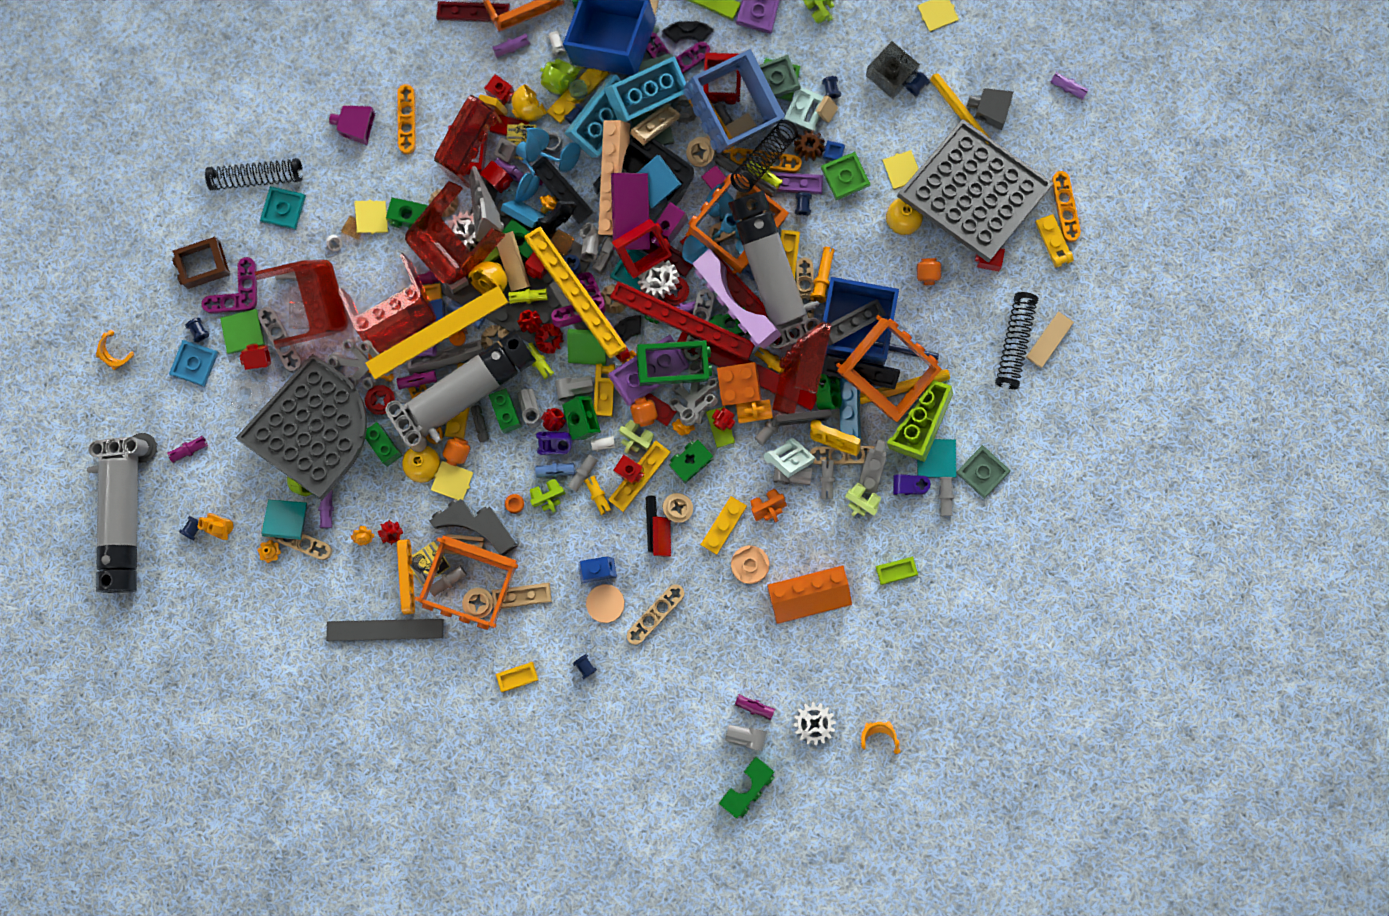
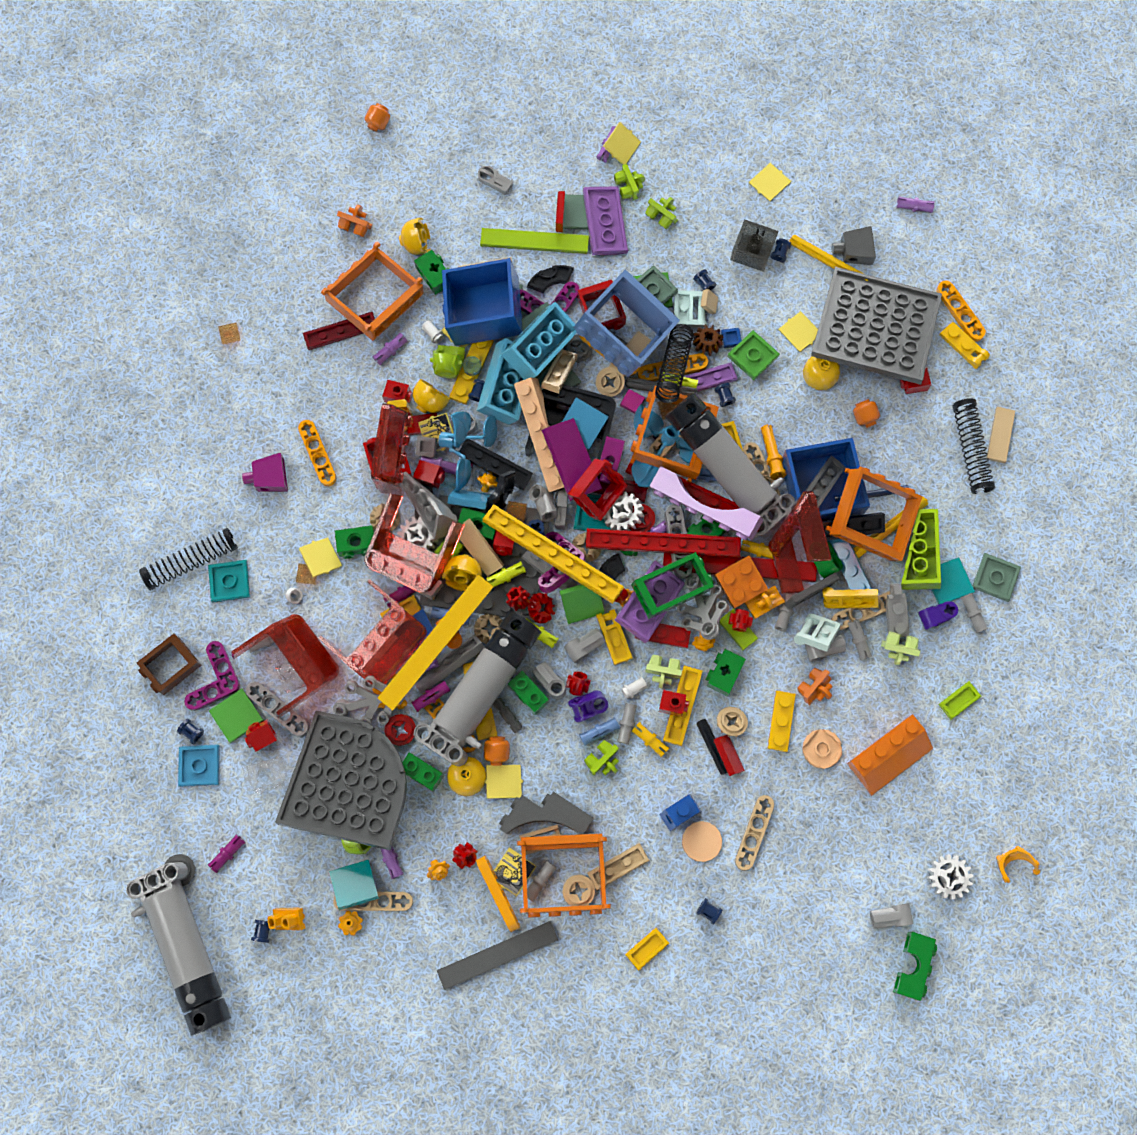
camera: 30 degrees left, 5 degrees down
light orange helmet [96,330,135,370] -> none
orange tile [505,494,524,514] -> none
green brick [562,396,601,440] -> none
orange head [630,397,658,427] -> none
magenta pin [734,694,775,721] -> none

